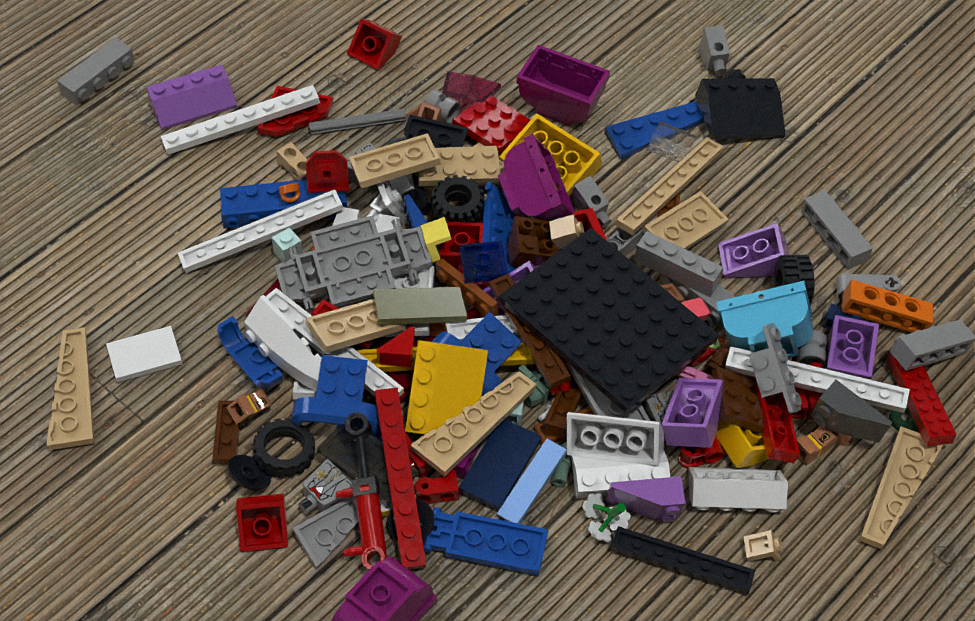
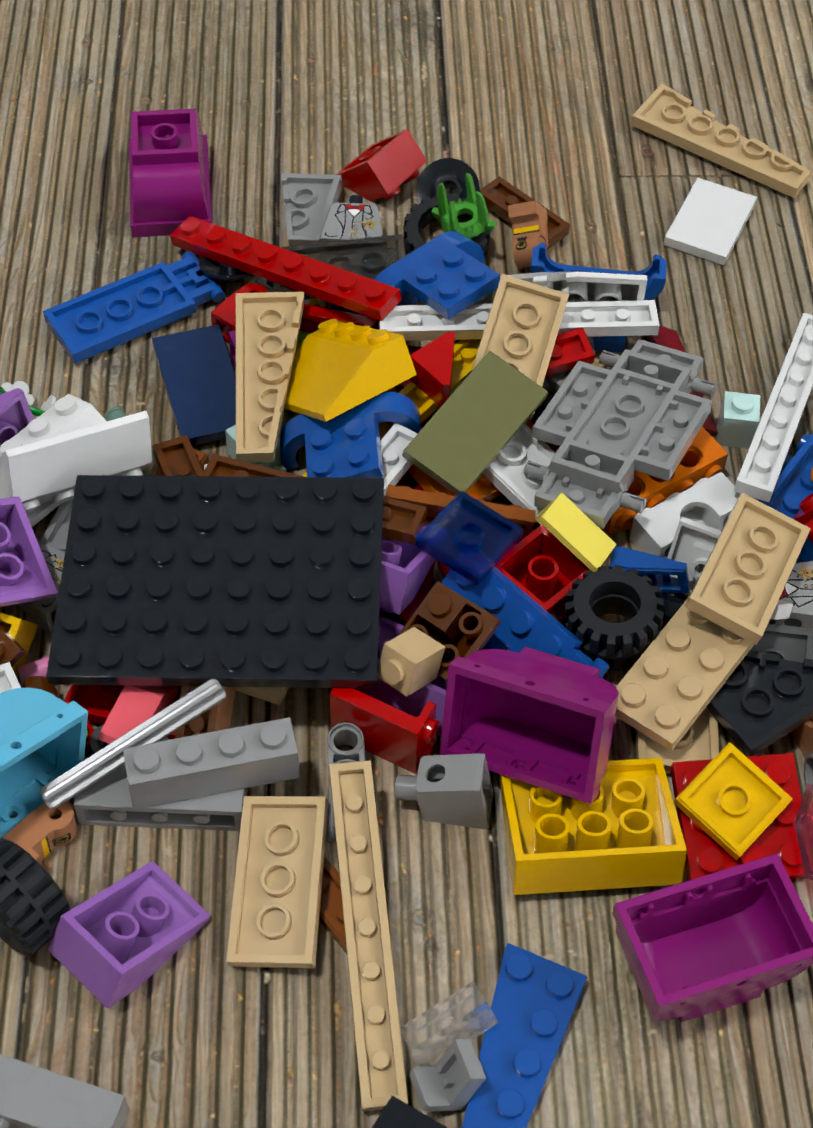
camera: 135 degrees right, 0 degrees up
red piece [336,412,388,570] -> none
light blue tile [497,439,567,524] -> none
none -> light grey axle [40,679,226,809]
none -> light grey bracket [410,1039,486,1112]
none -> bright green piece [431,173,498,239]
none -> yellow tile [674,742,793,861]

